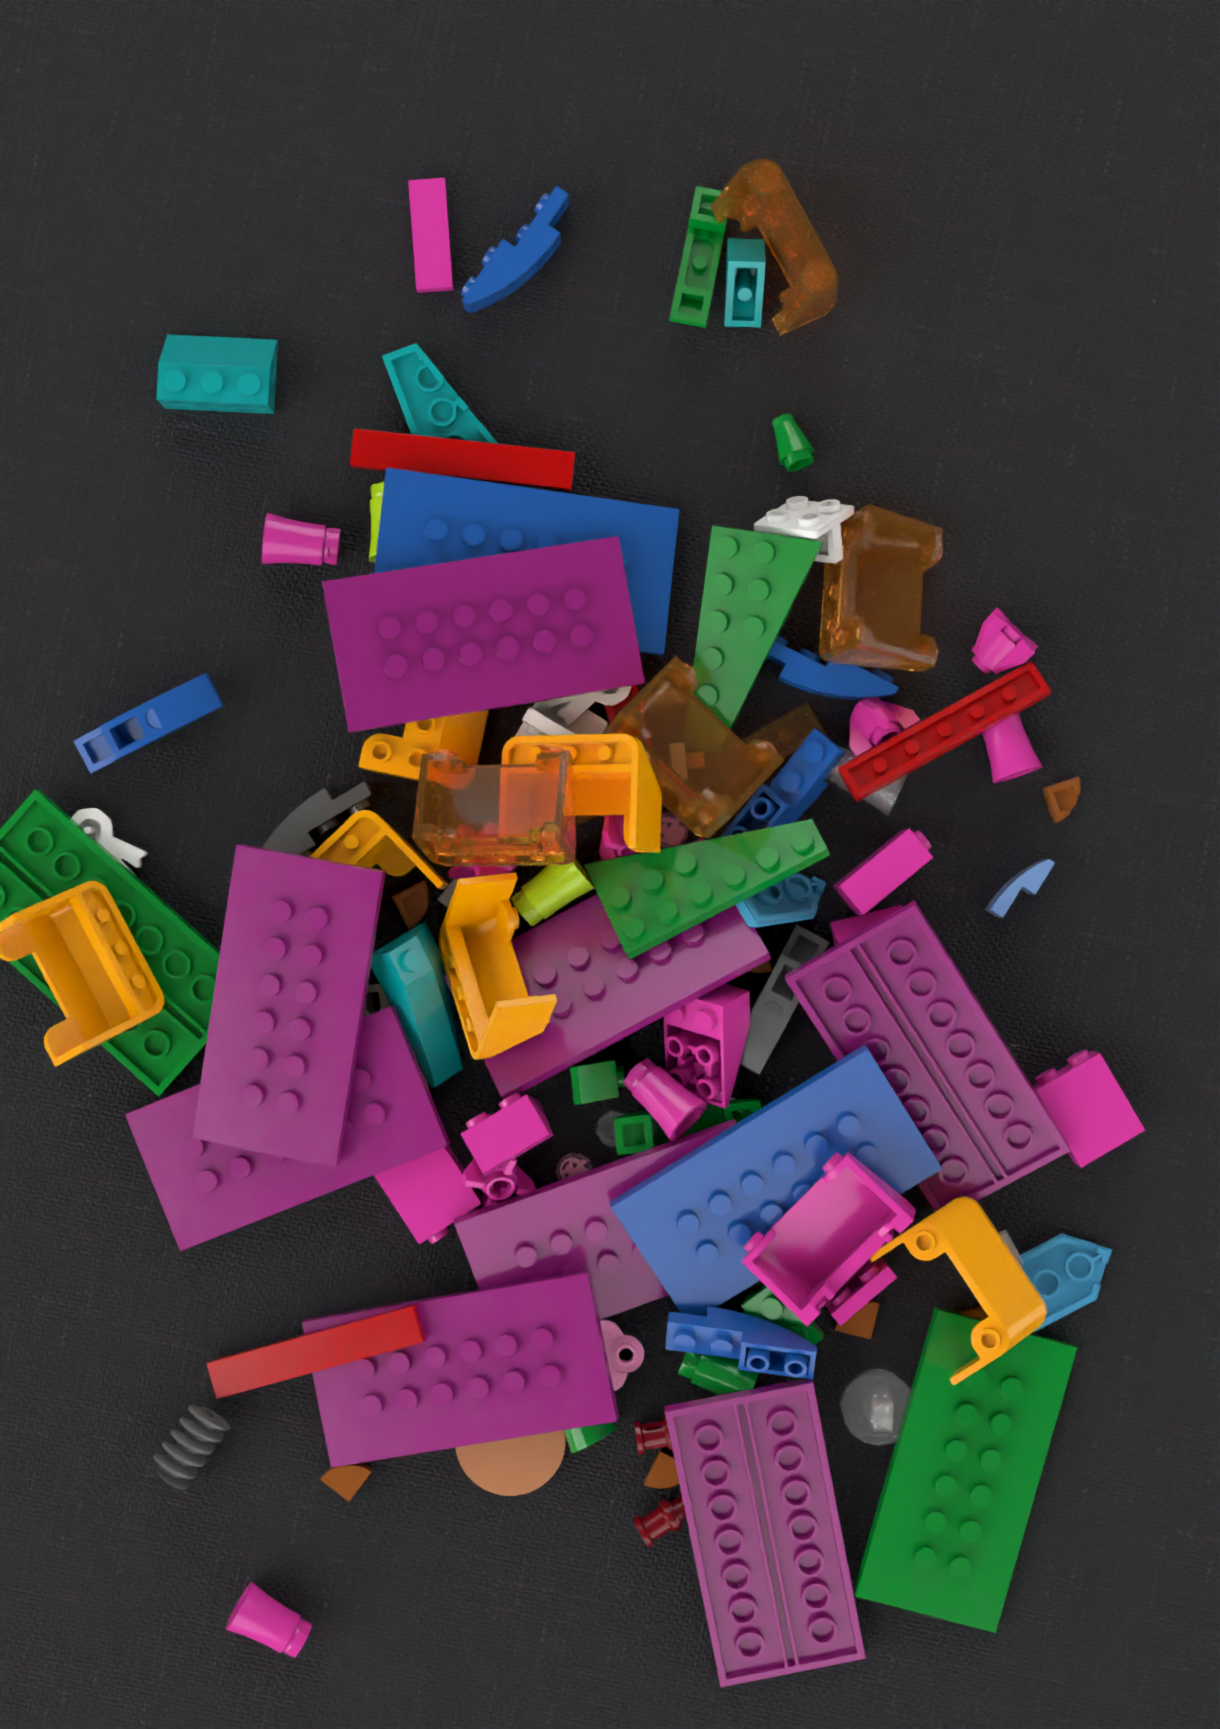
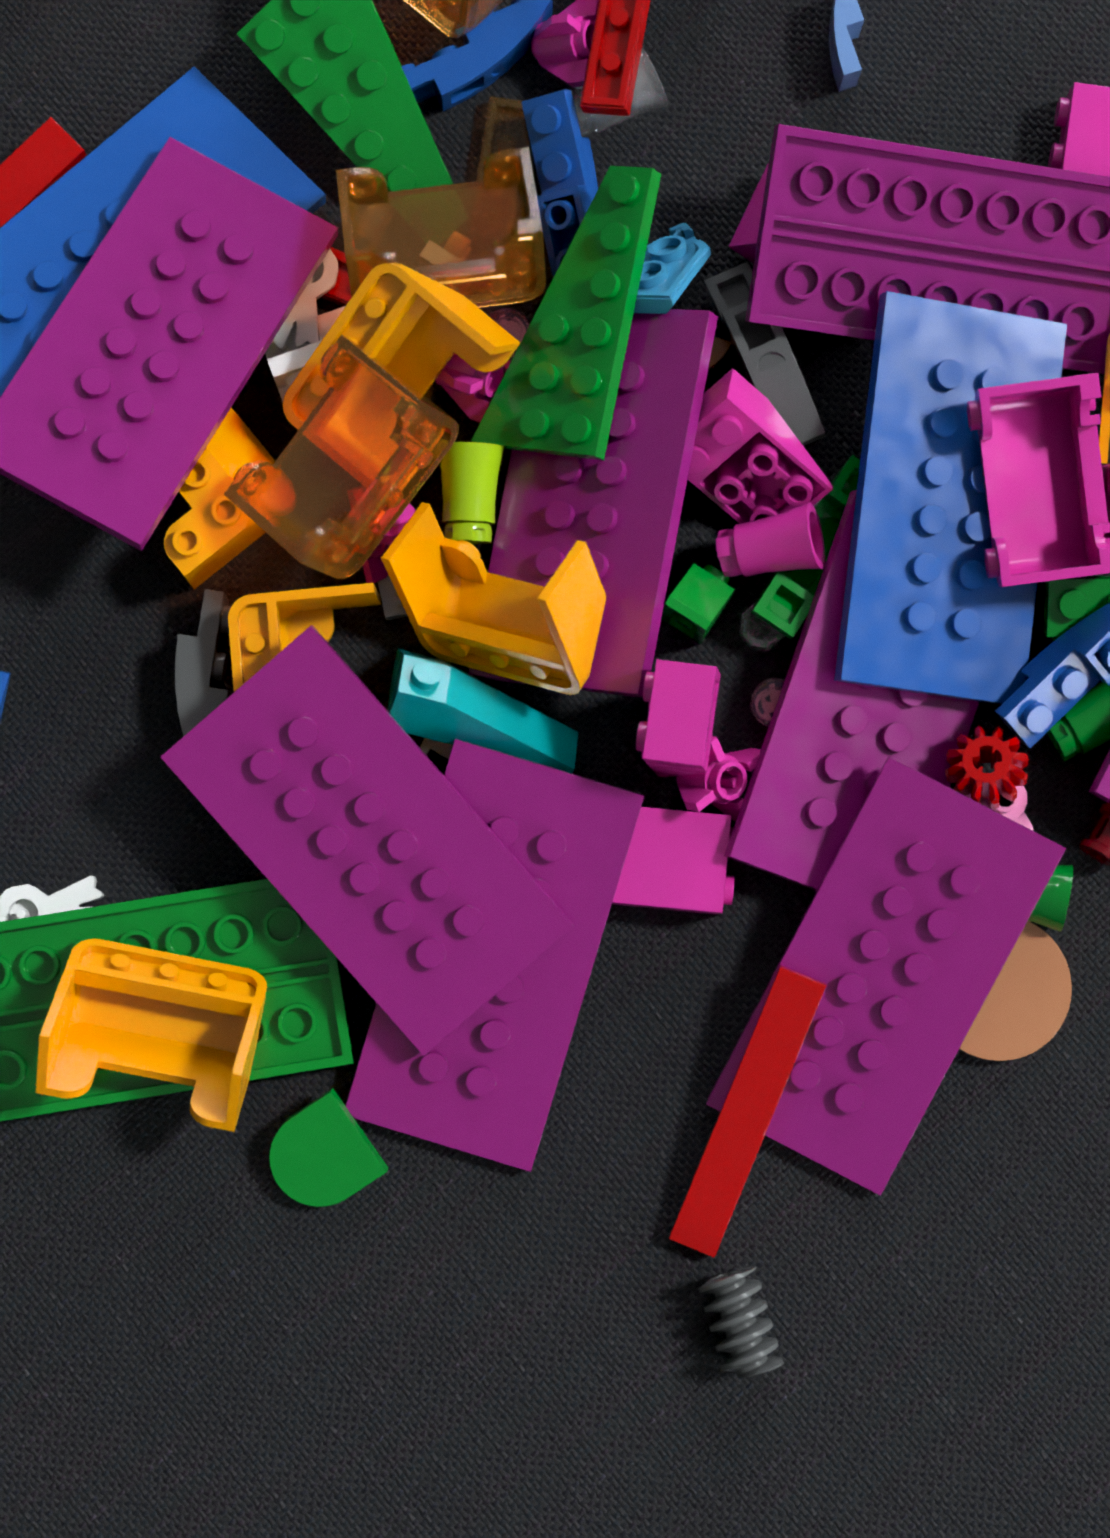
camera: 55 degrees left, 5 degrees down
dark pink plant [225,1581,312,1658] -> none
dark orange tile [320,1463,373,1501] -> none
dark orange tile [392,880,430,929] -> none
dark pink brick [833,828,933,915] -> none
none -> green tile [269,1088,388,1207]
none -> red gear [945,725,1029,810]

